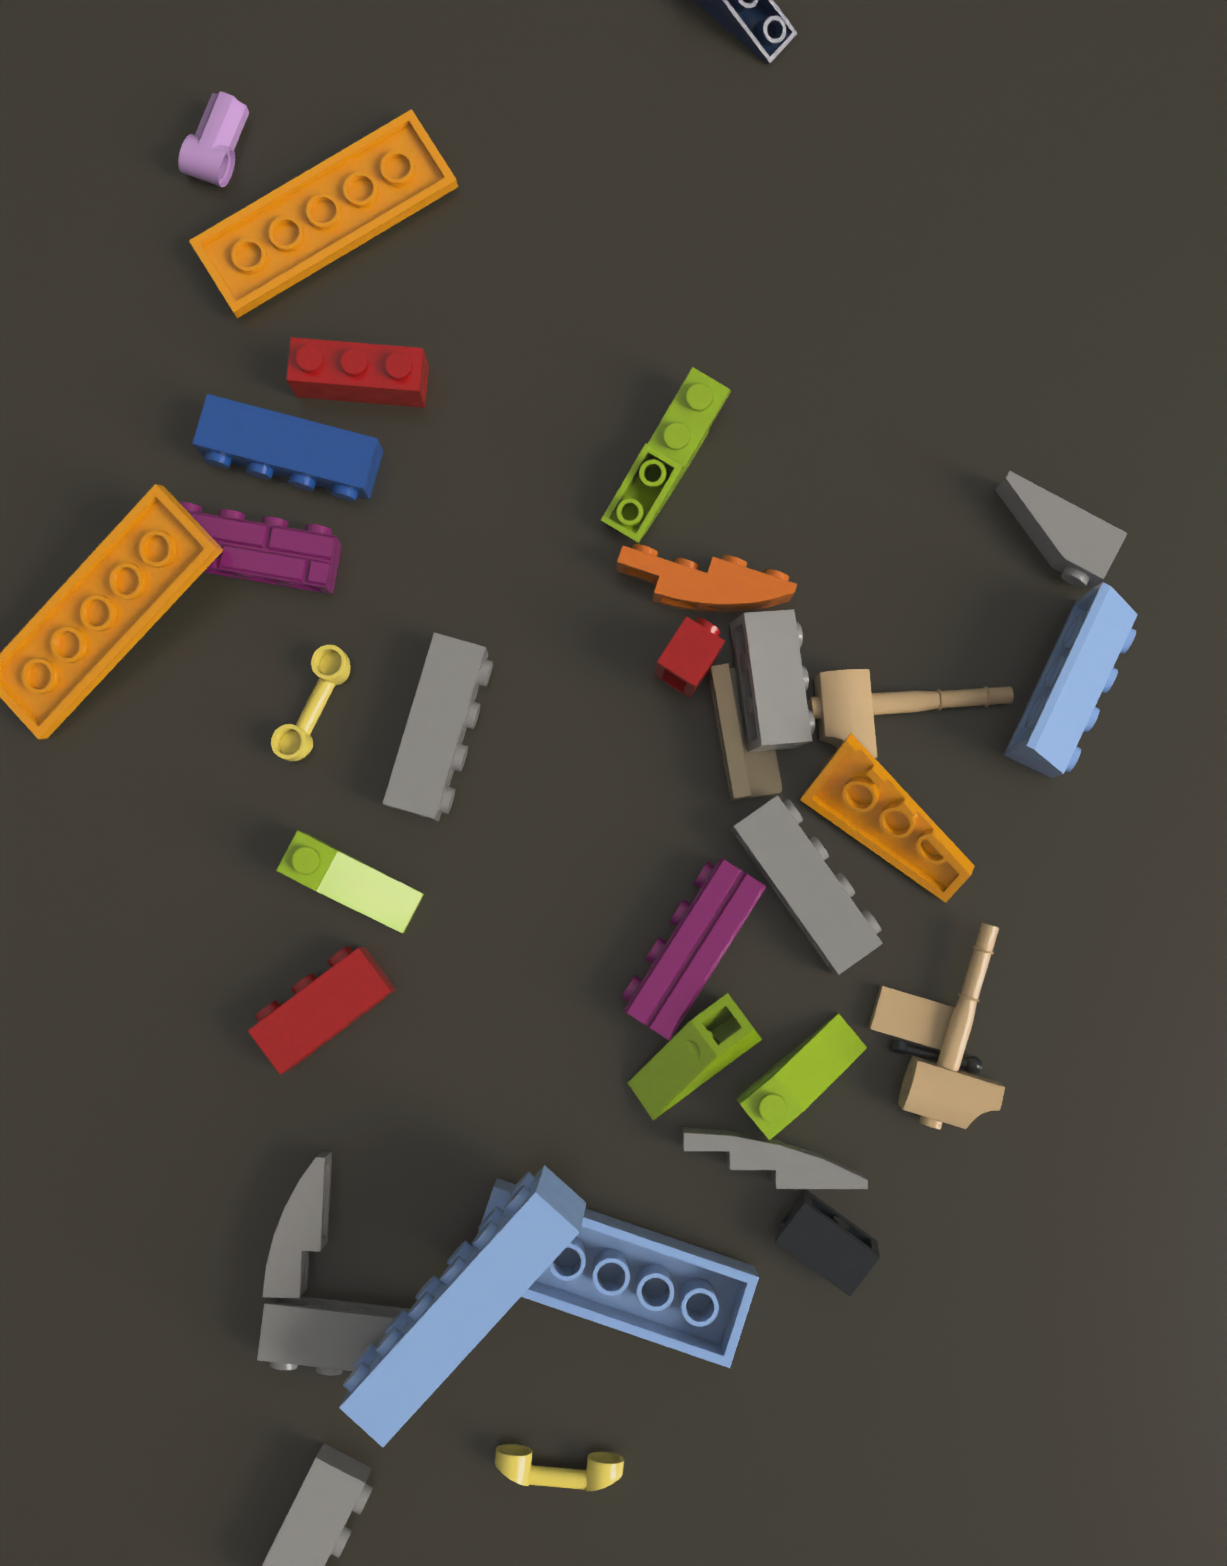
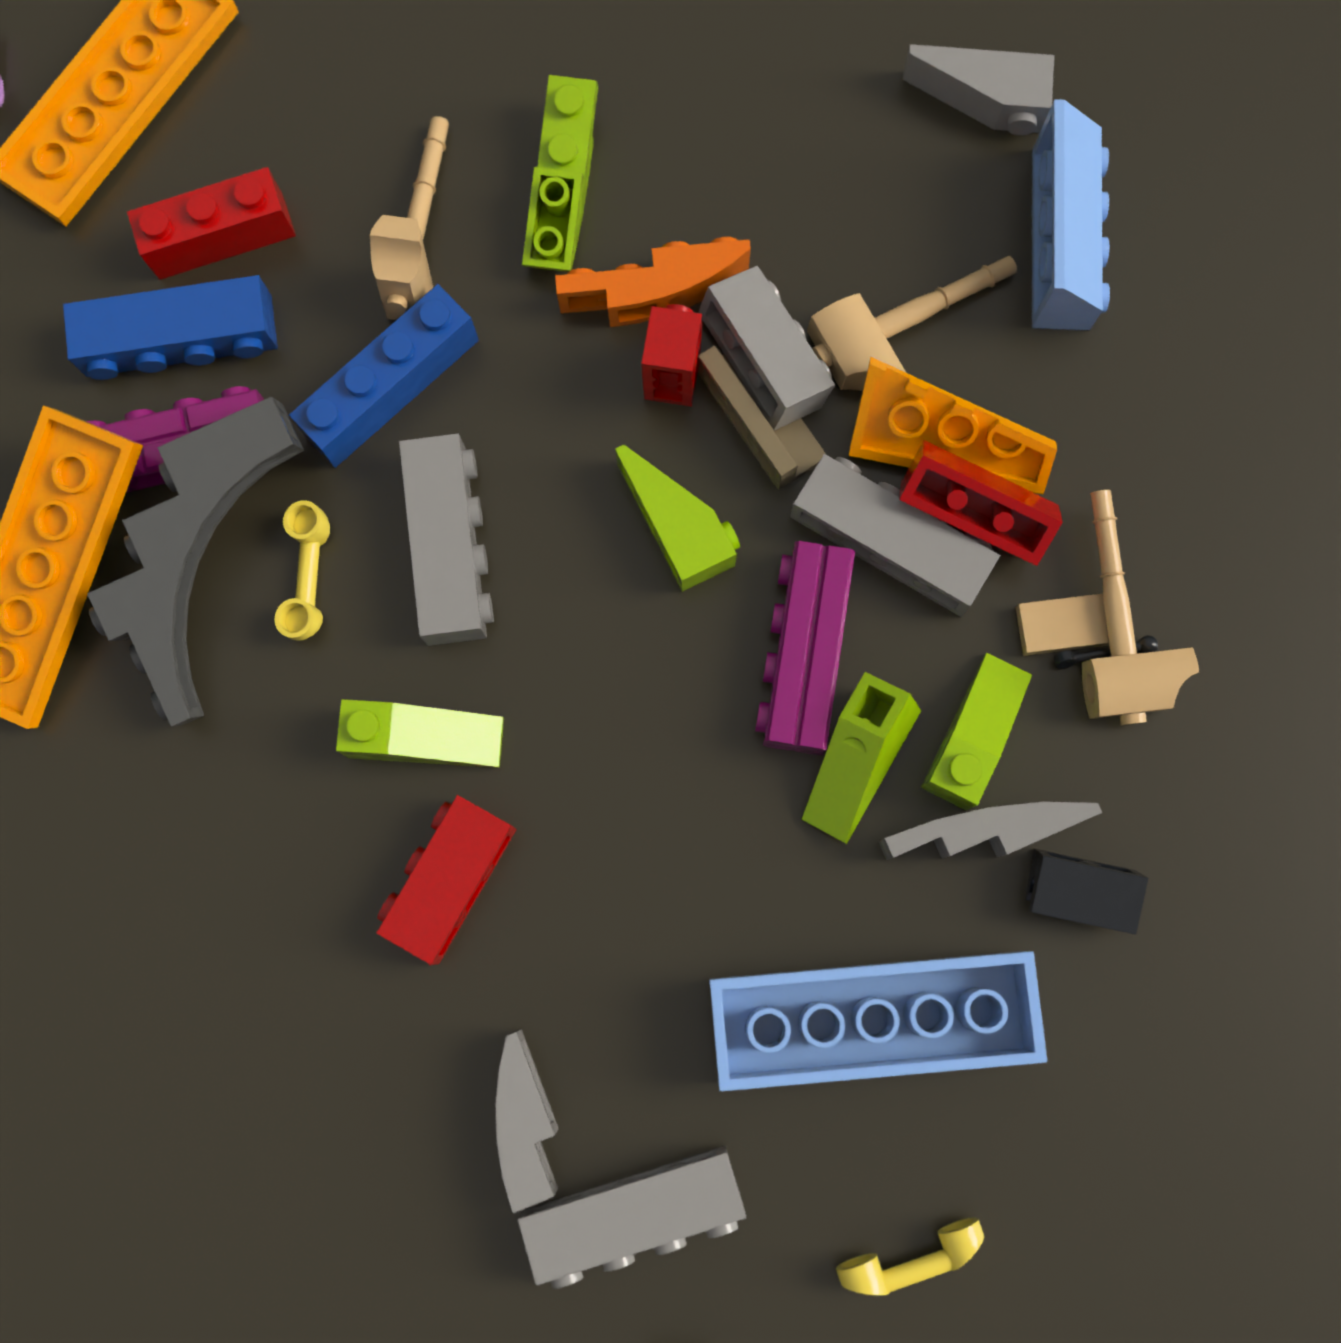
camera: 15 degrees left, 5 degrees down
light blue brick [339,1165,586,1447] -> none
none -> dark grey arch [87,397,304,727]
none -> blue brick [289,284,479,468]
none -> tan piece [370,116,449,320]
none -> lime slope [615,445,740,592]
none -> red brick [899,440,1063,566]

